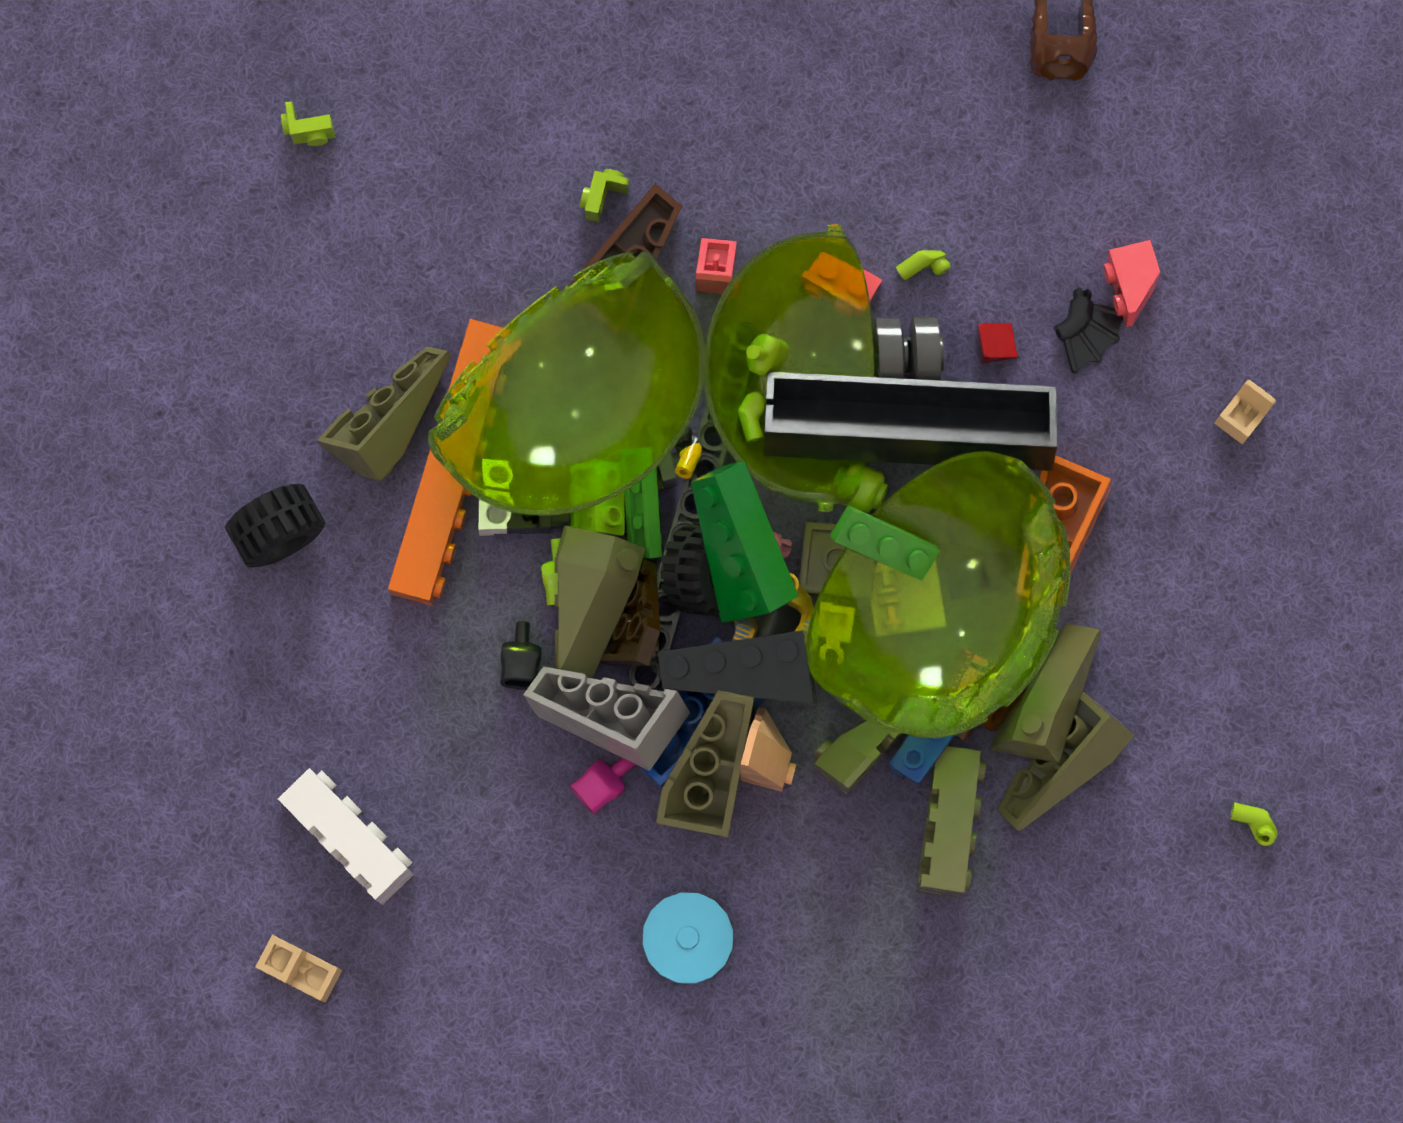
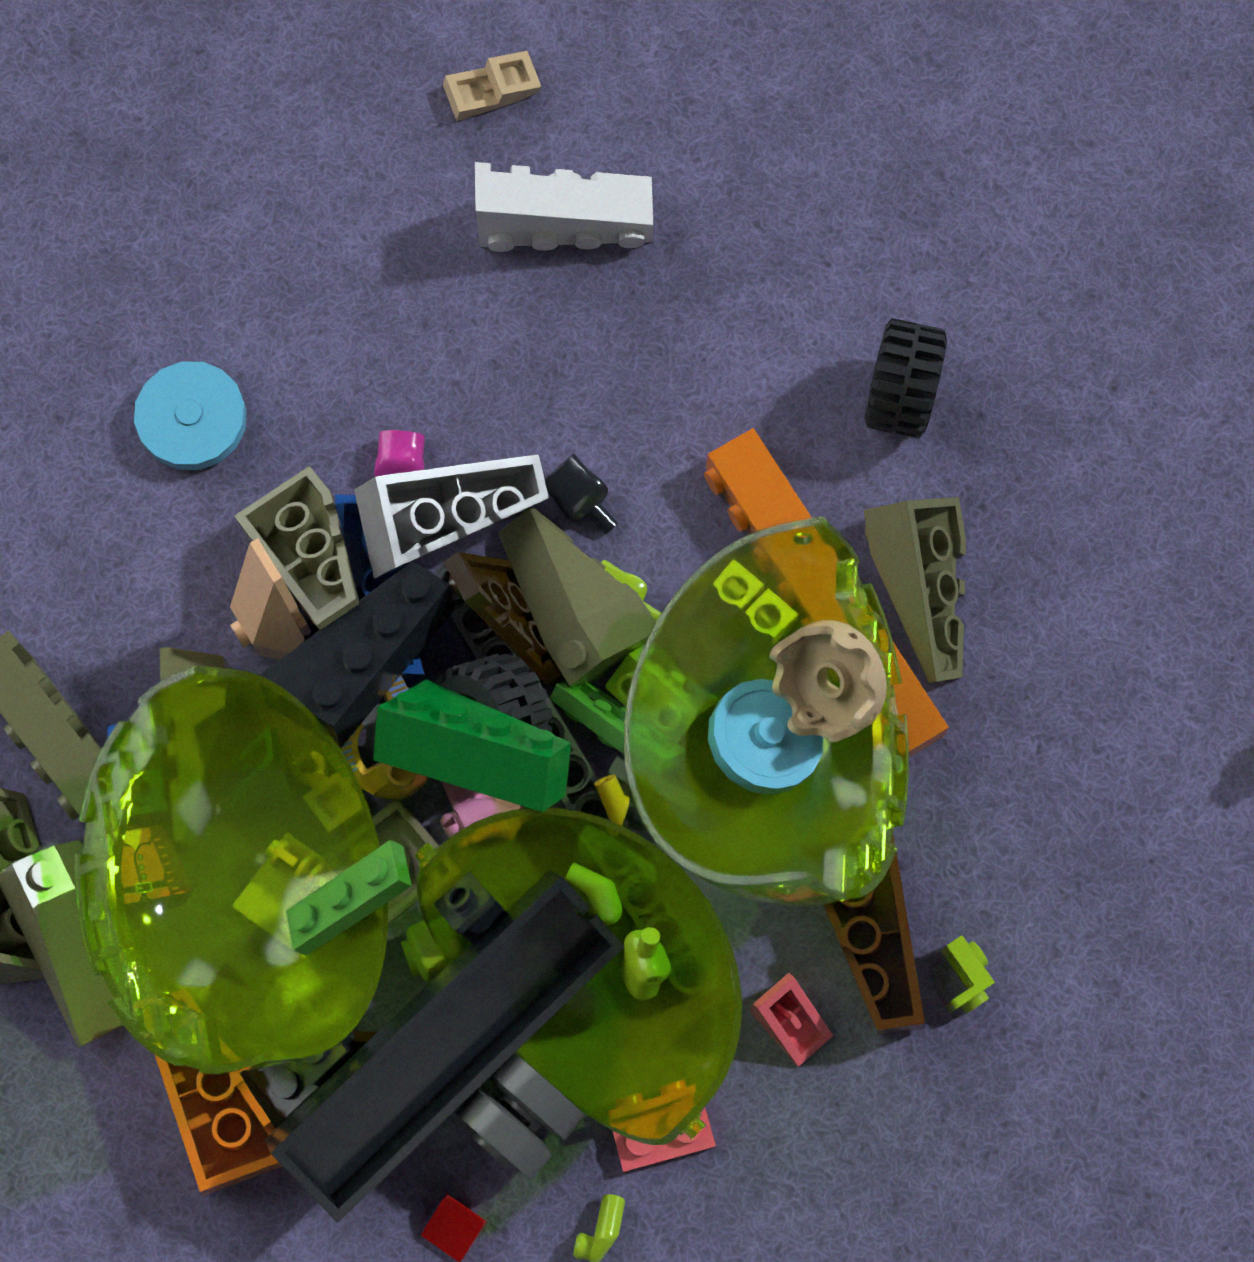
camera: 130 degrees right, 5 degrees down
none -> black bracket [434,871,507,944]
none -> medium azure wheel [708,679,823,795]
none -> tan plate [769,620,887,742]

